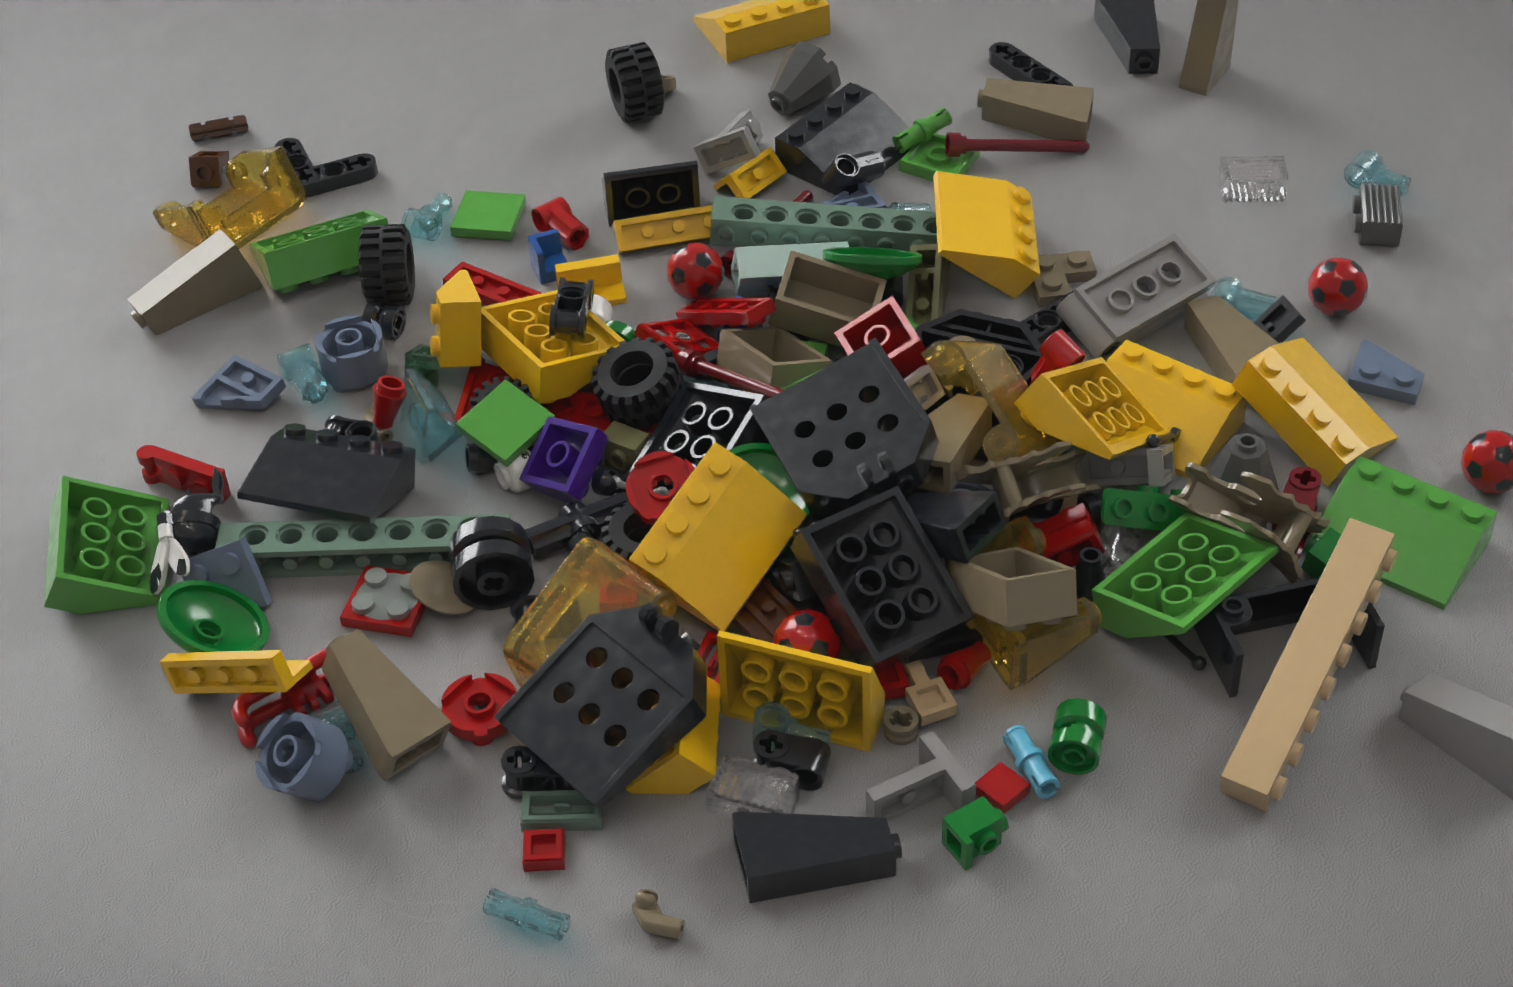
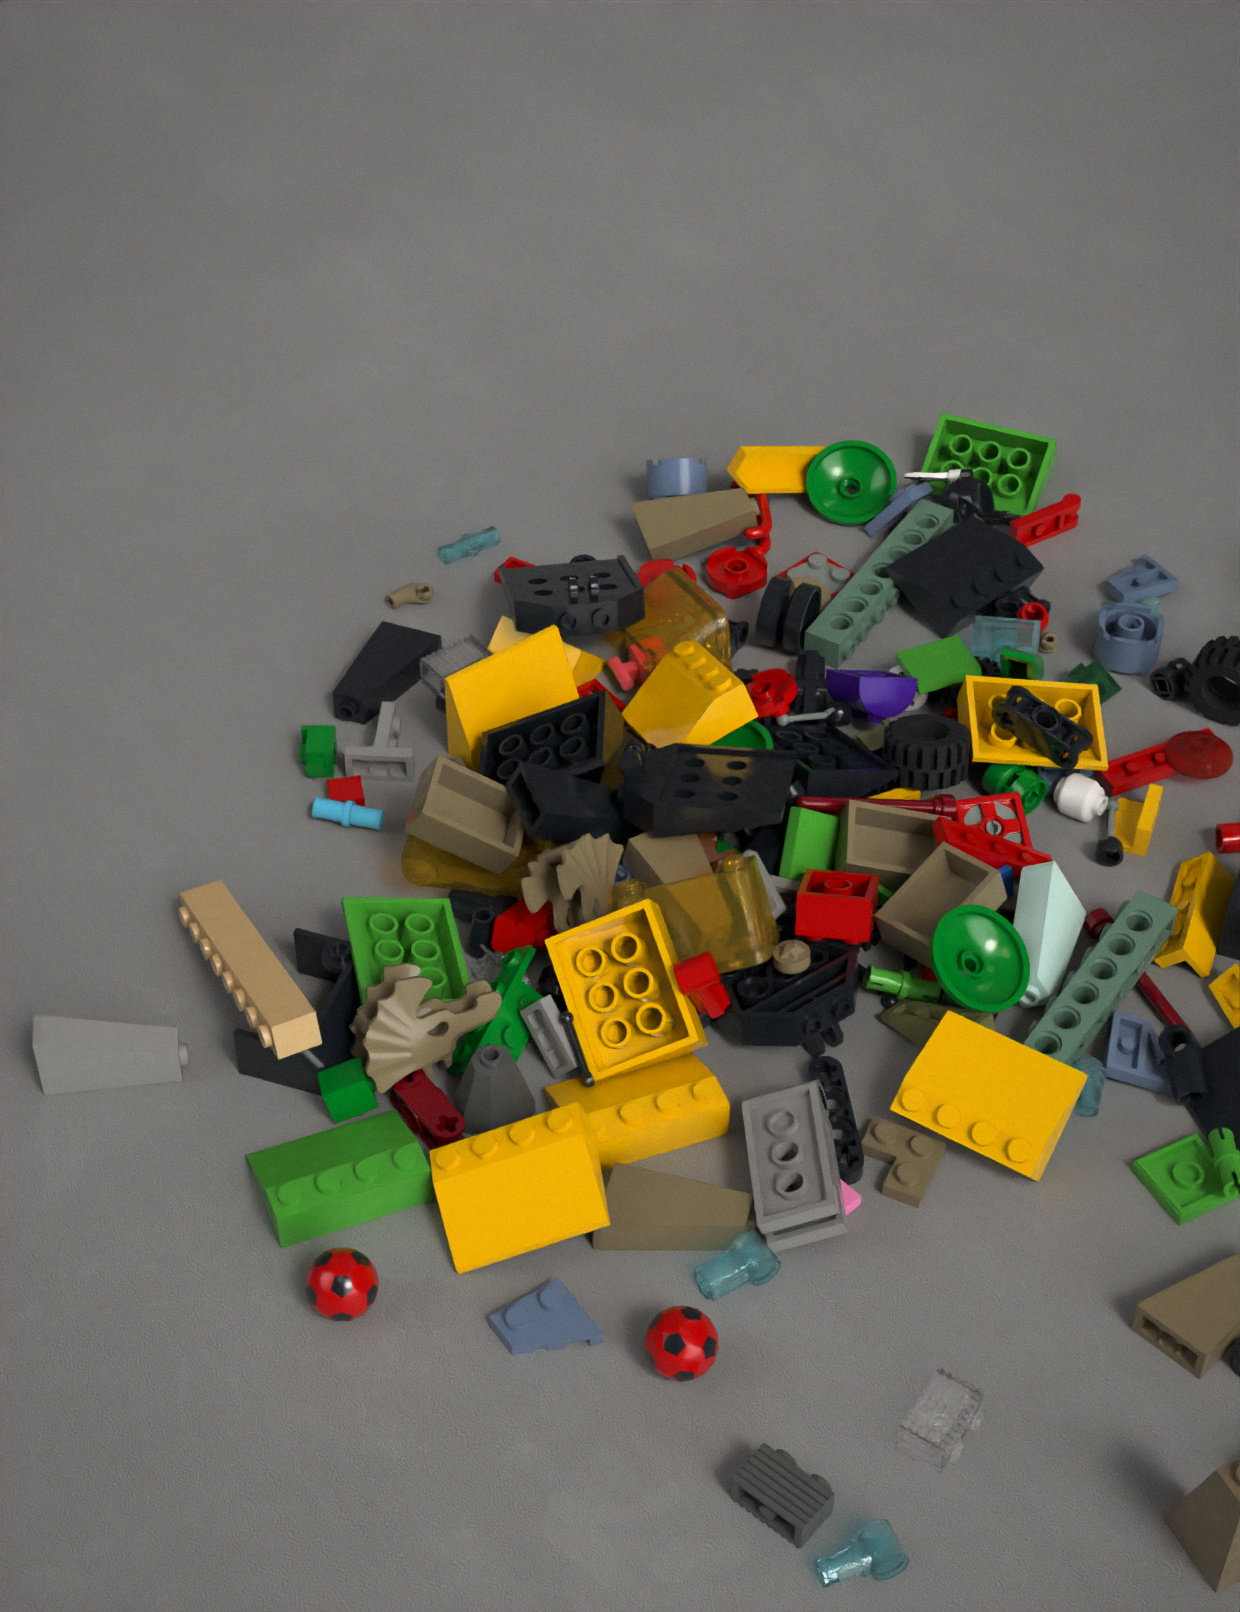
camera: 120 degrees right, 0 degrees up
yellow slope [430,270,481,368] -> none
blue panel [528,229,567,285] -> none
red piece [667,243,724,300] -> none
dark red piece [945,132,1090,157] -> none
green wheel [1047,698,1107,775] -> none
black bracket [1253,295,1306,343] -> none
none -> red plate [706,547,768,599]
none -> green slope [1000,647,1044,681]
none -> black hinge [1095,799,1124,867]
none -> clear red dish [1164,731,1233,780]

